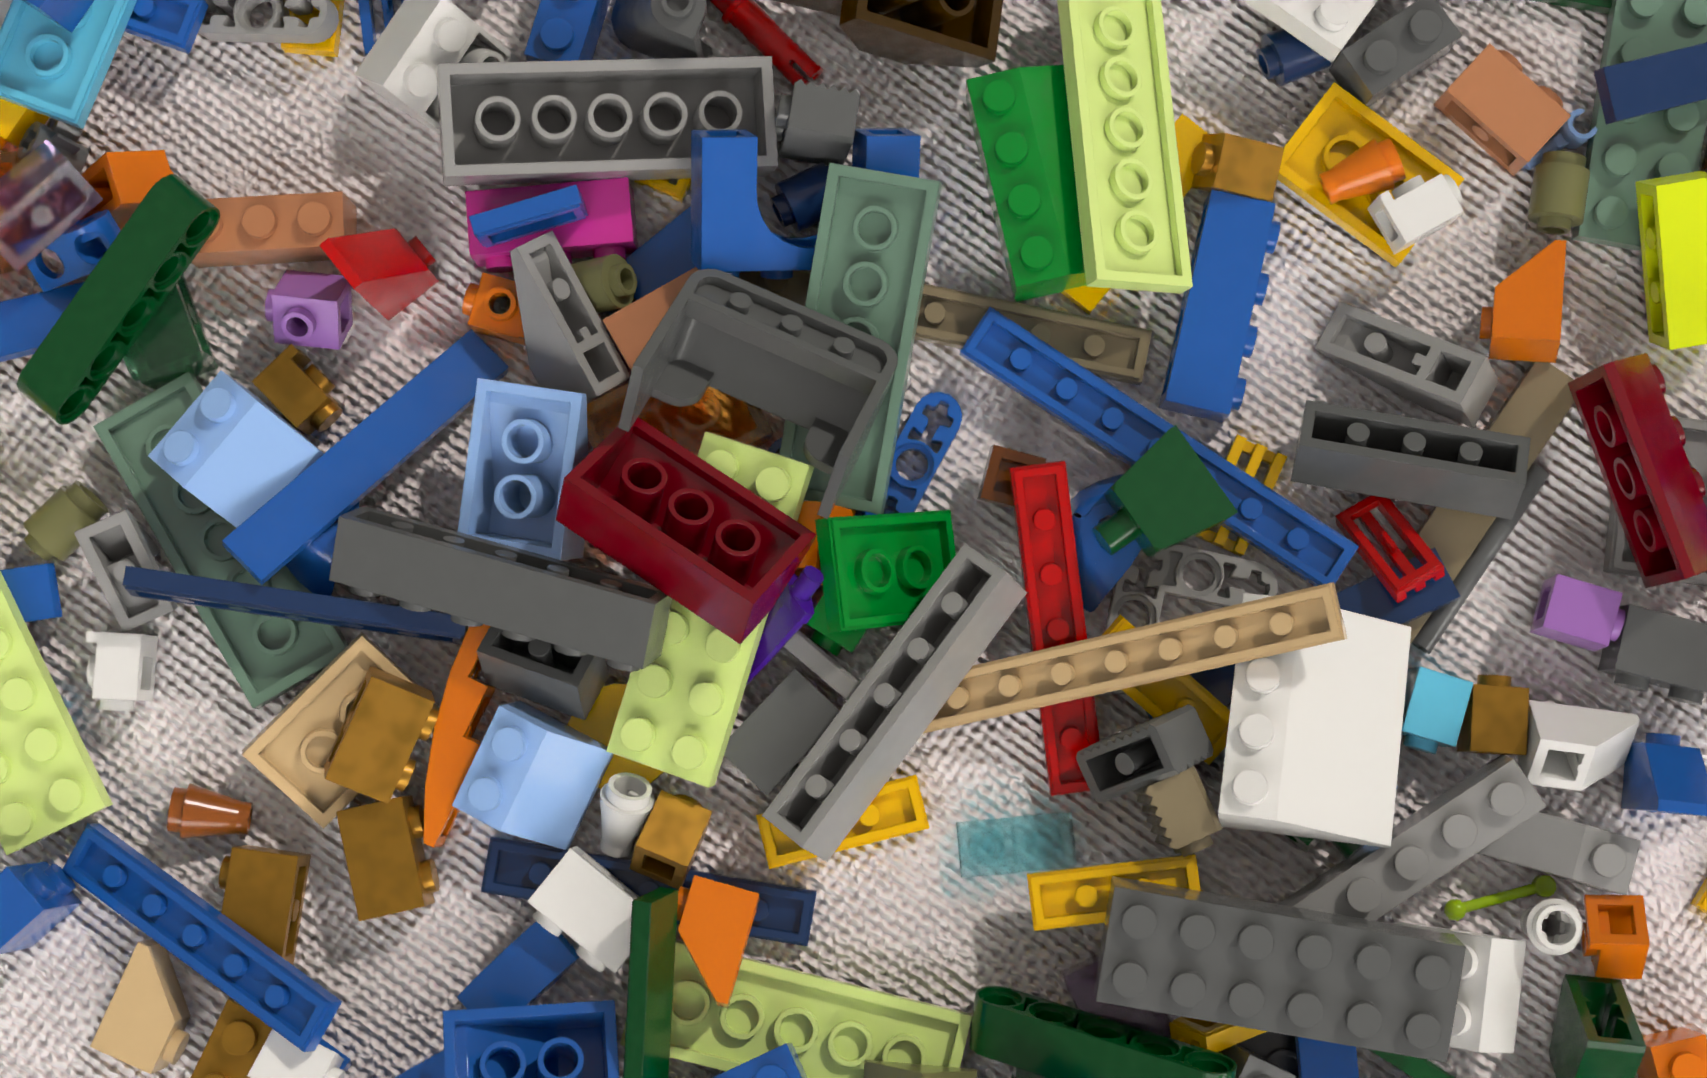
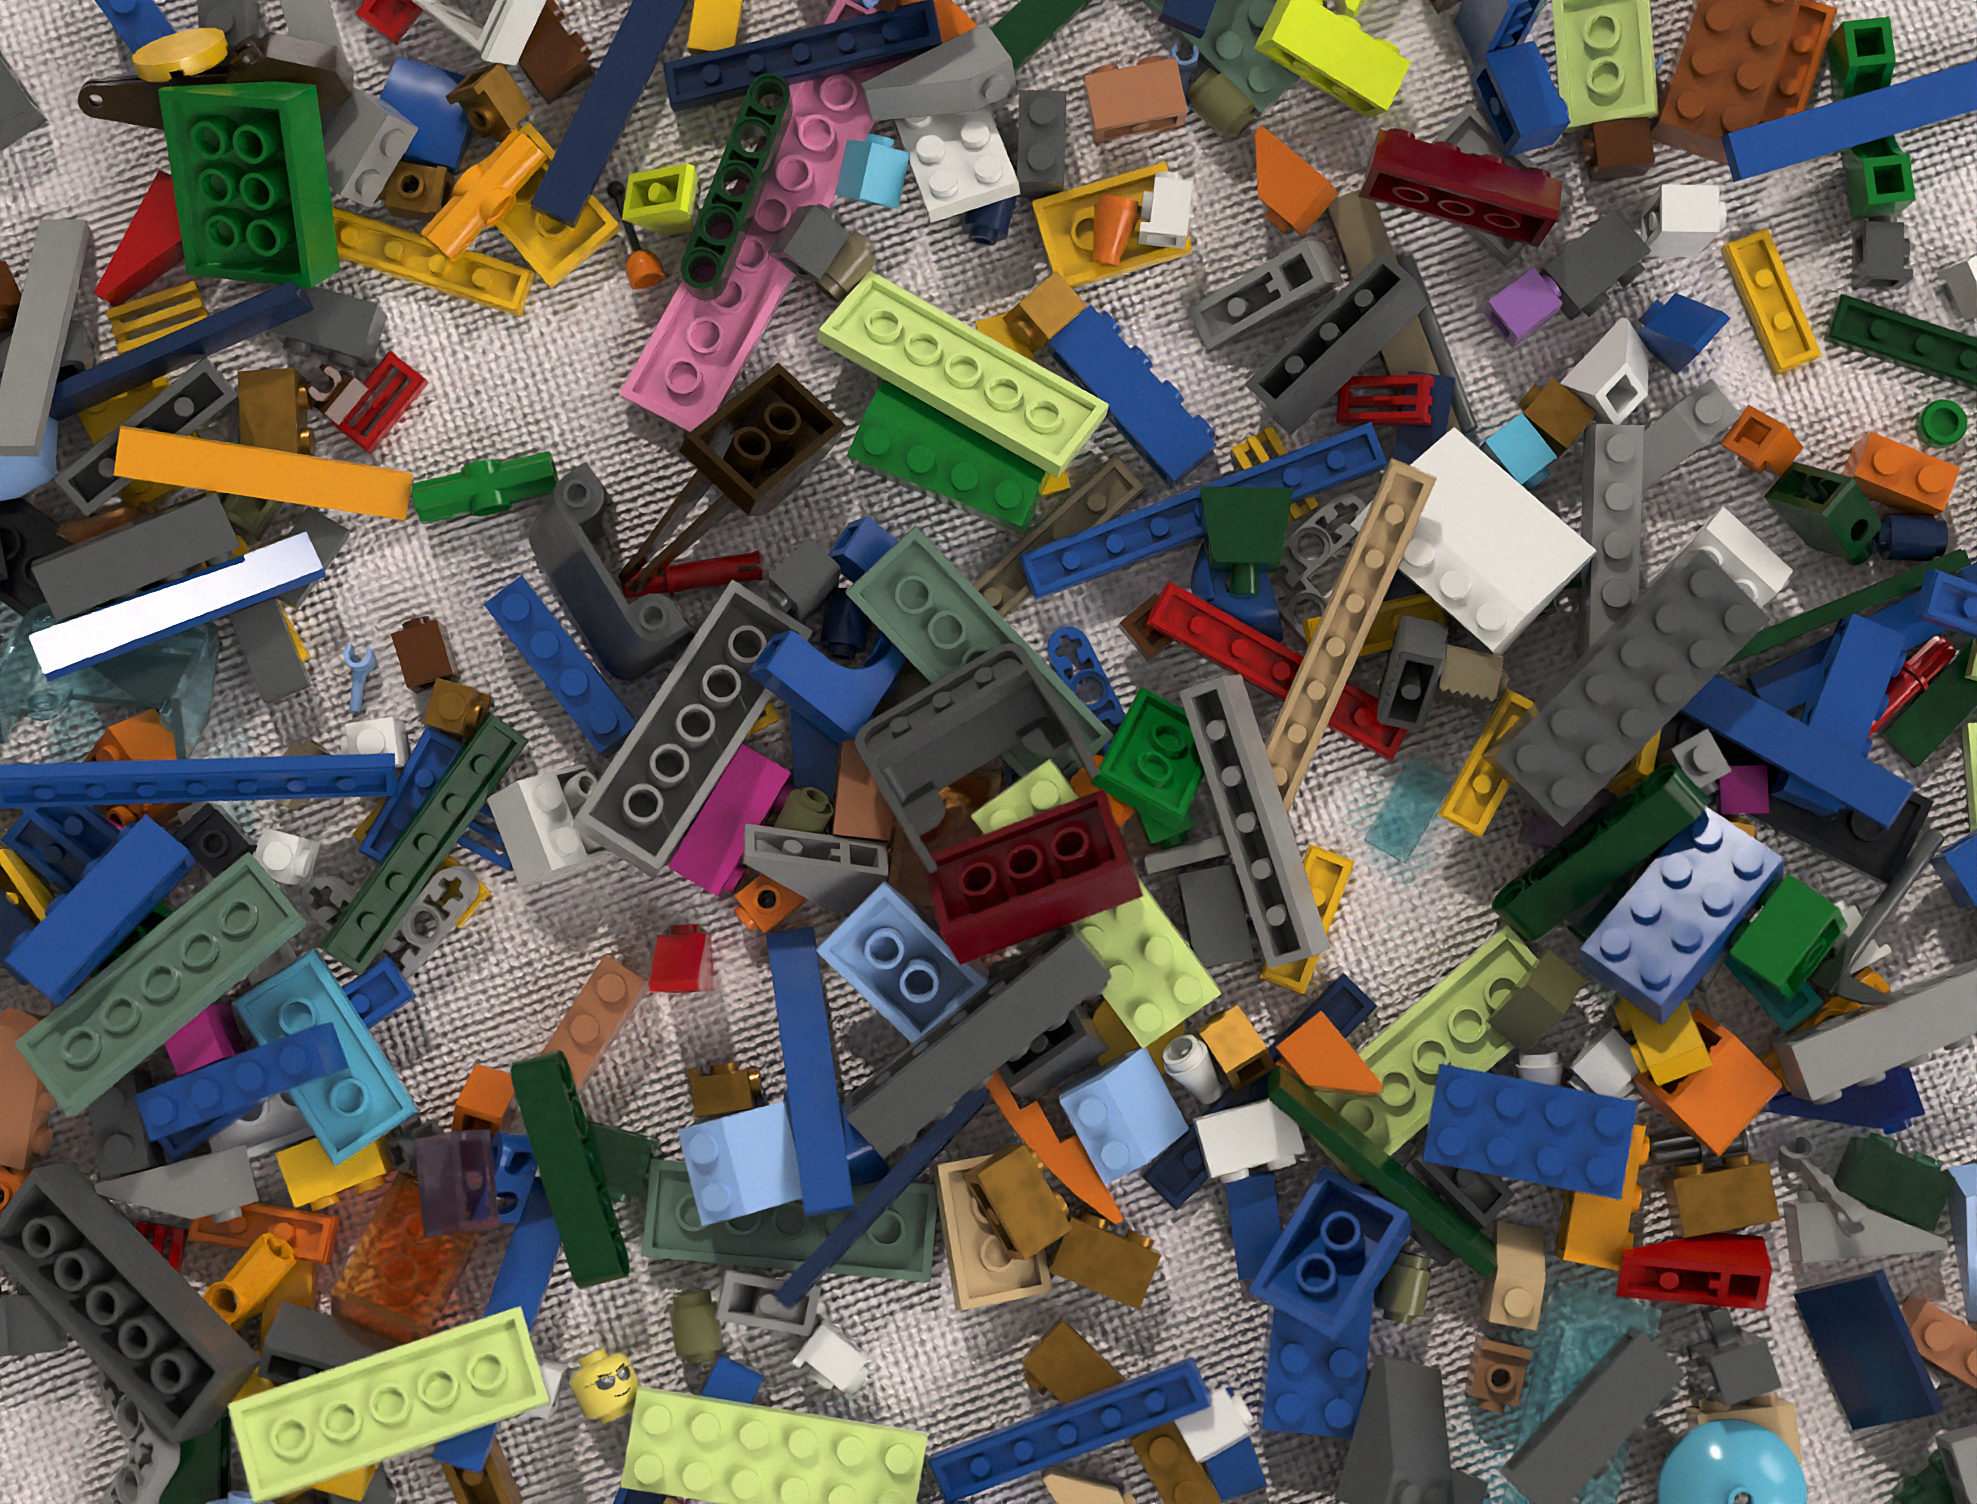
camera: 55 degrees left, 0 degrees up
dark orange cone [167,783,253,838] -> none
medium lavender brick [265,270,353,350] -> none
blue tile [469,185,588,248] -> none
dark purple bar [746,566,824,686] -> none
lime hinge [1444,875,1557,921] -> none
white cone [1520,898,1583,955] -> none

